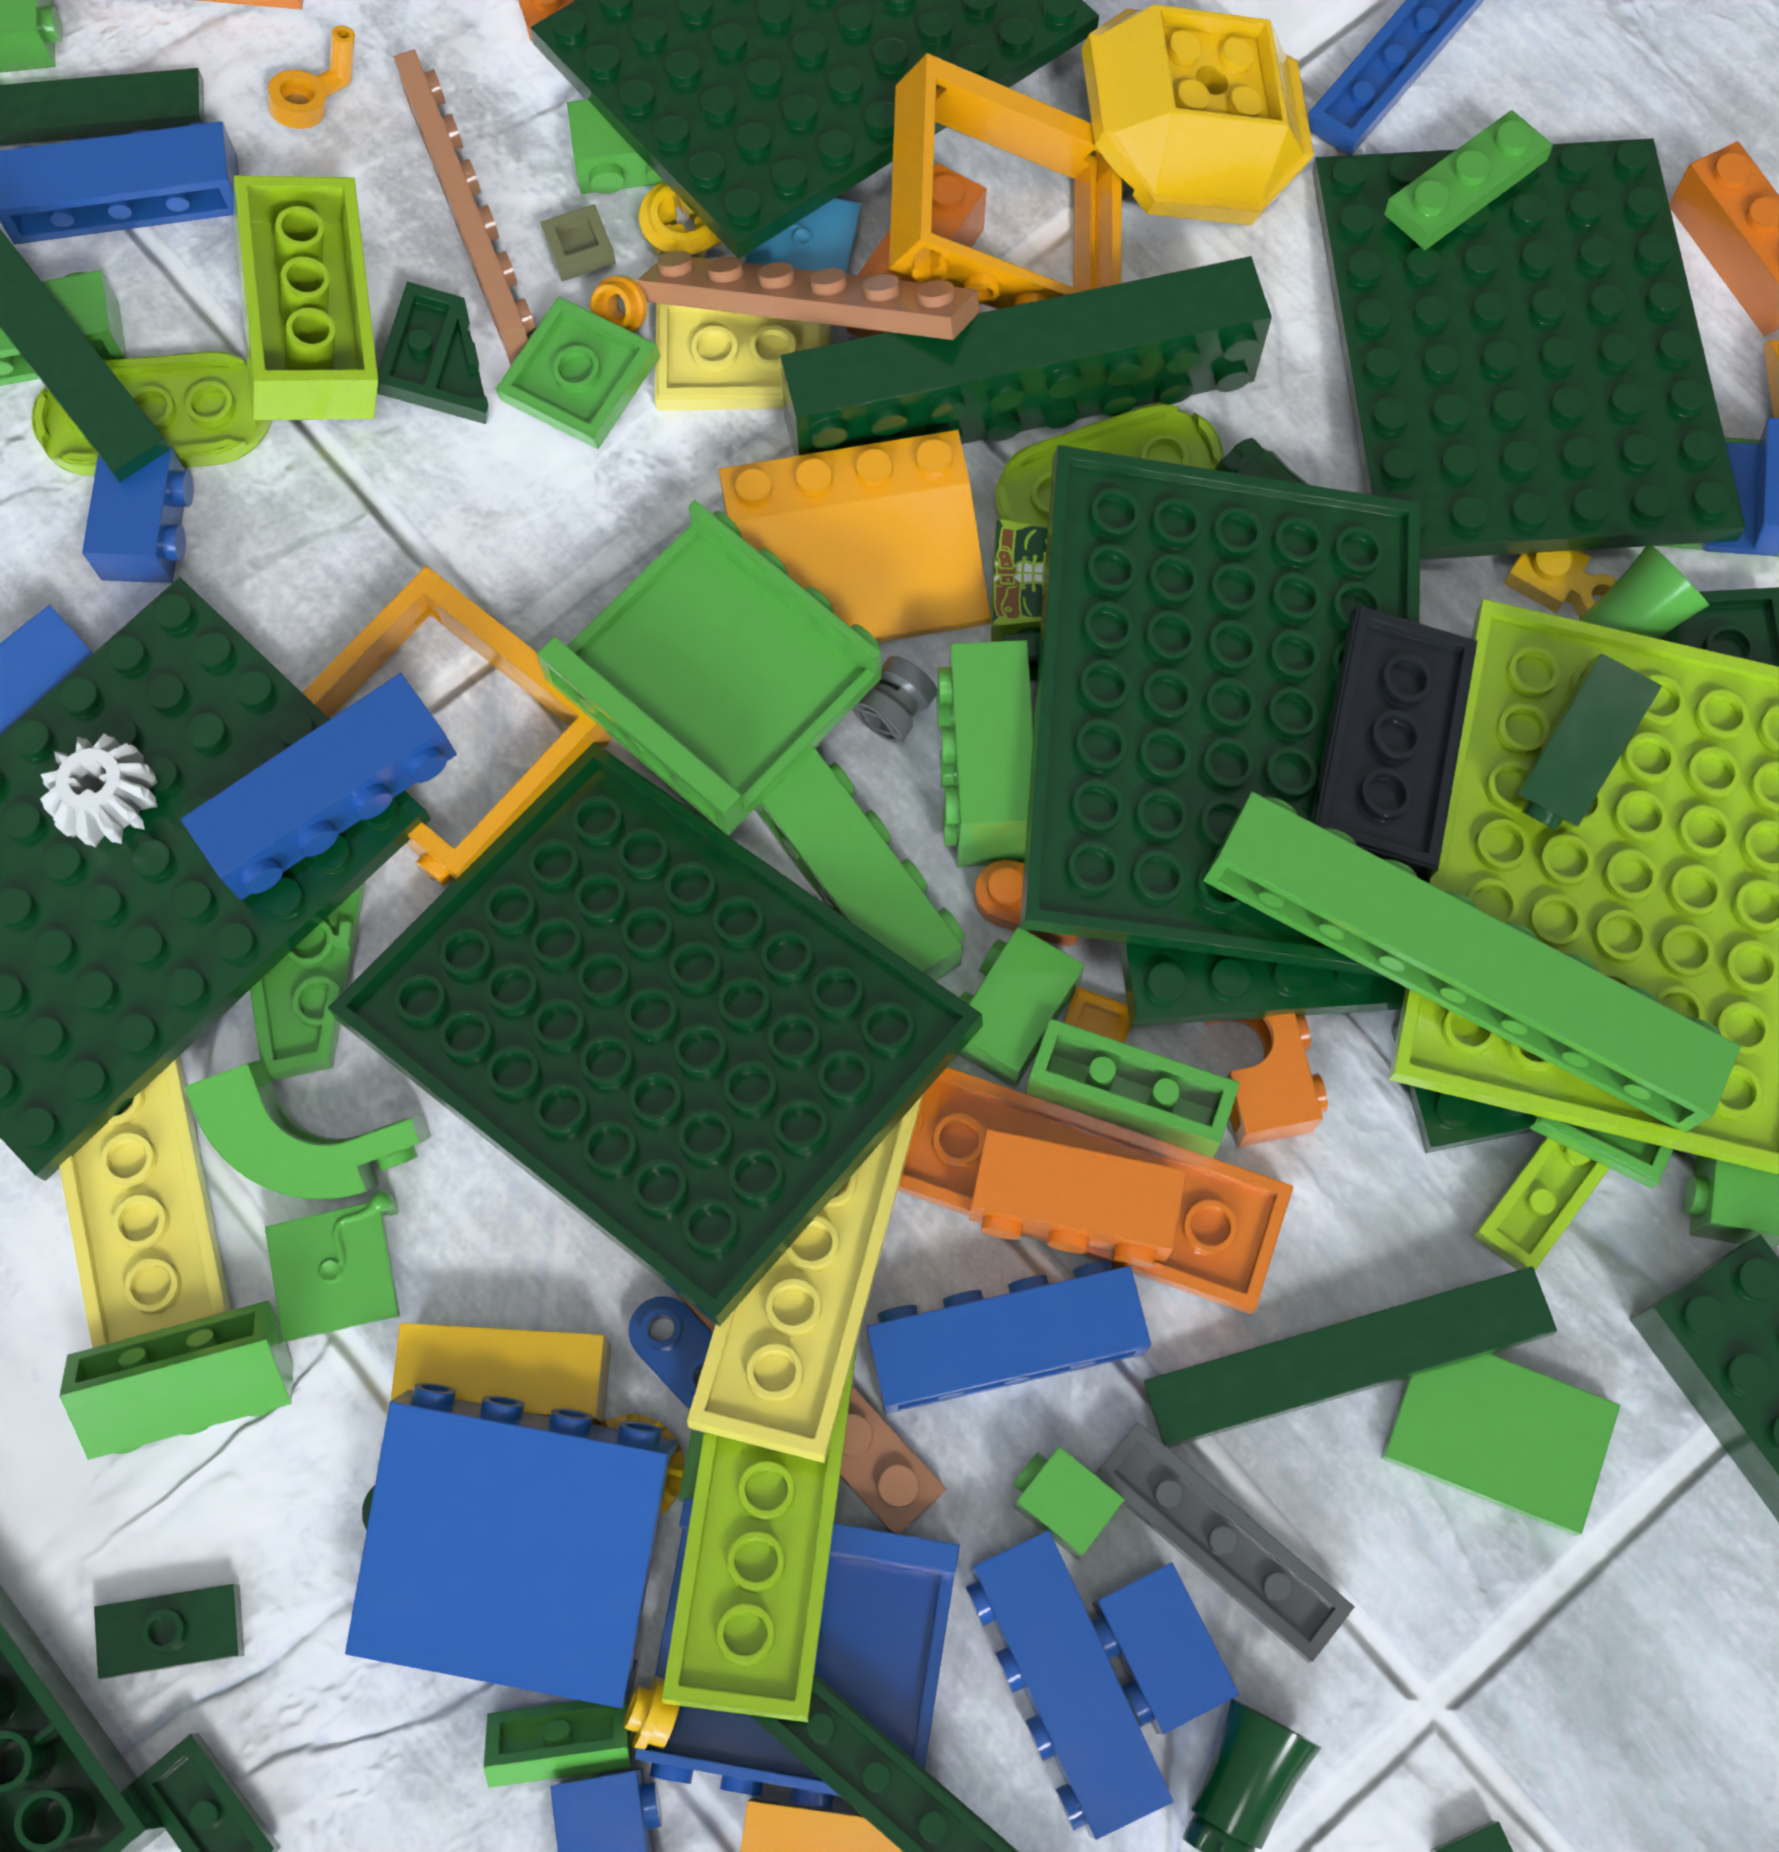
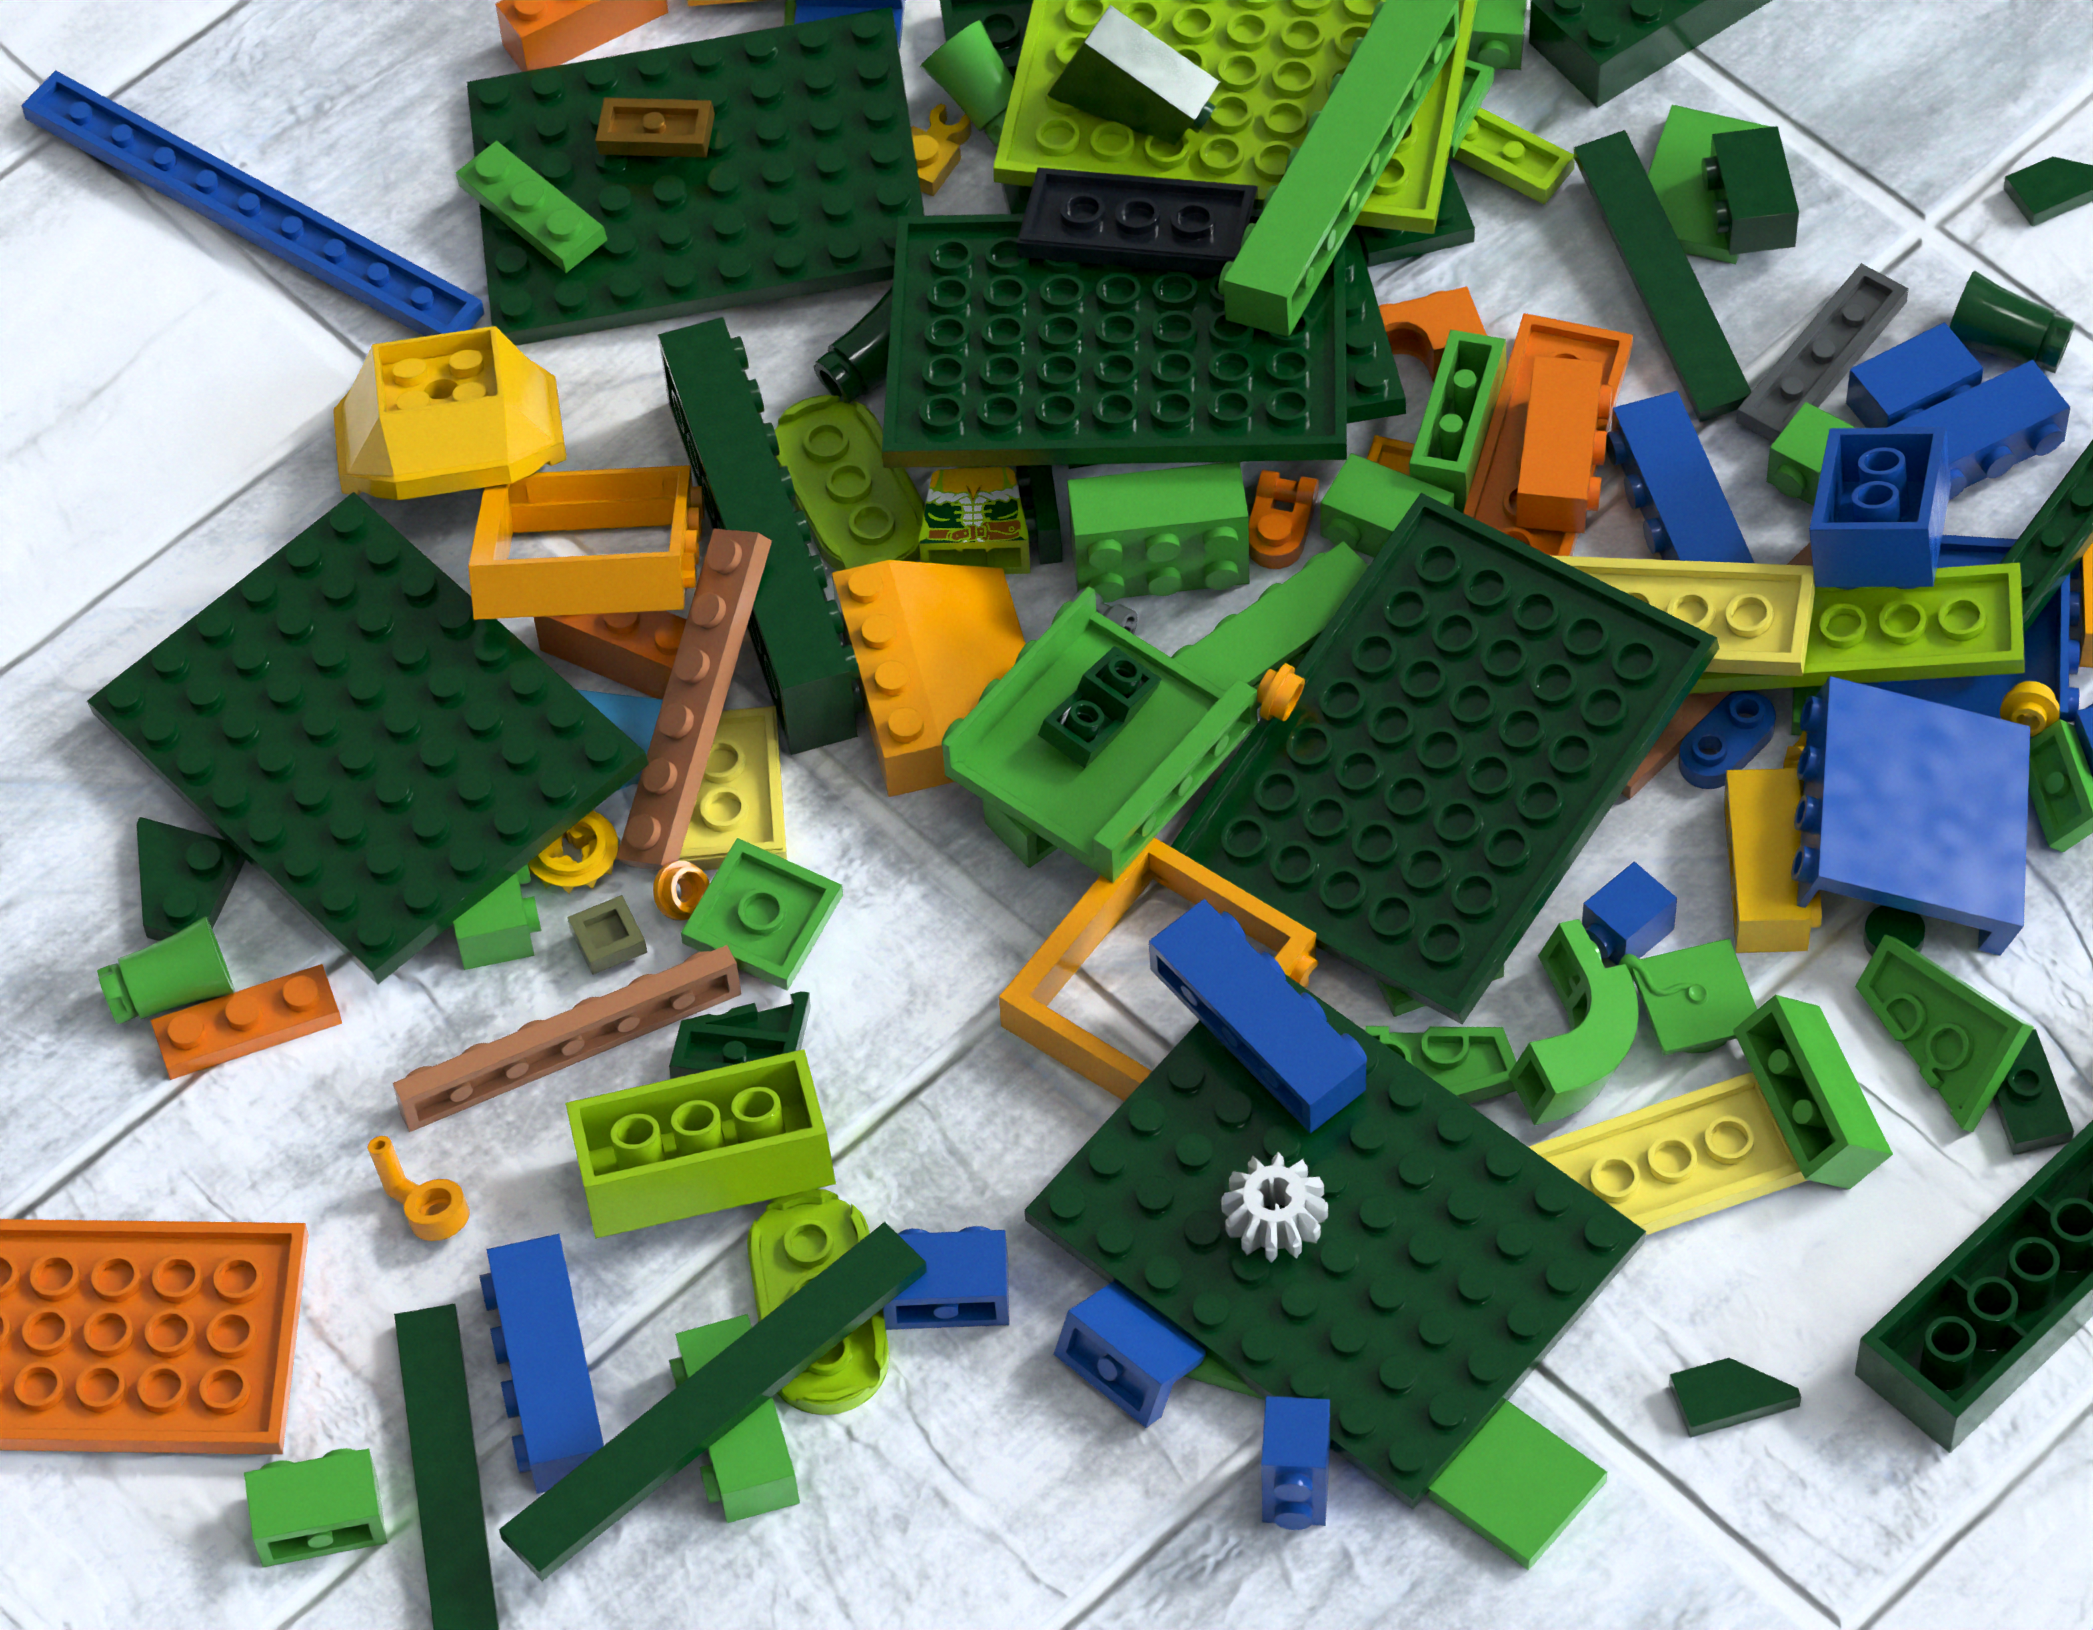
camera: 90 degrees left, 15 degrees down
none -> pearl gold plate [595,98,715,157]
none -> dark green slope [1038,646,1162,769]
none -> light orange plate [1257,663,1305,721]
none -> blue brick [1582,861,1677,966]
none -> dark green brick [1701,126,1799,255]
none -> blue brick [1809,427,1951,590]
none -> bright green wing [1855,934,2034,1132]

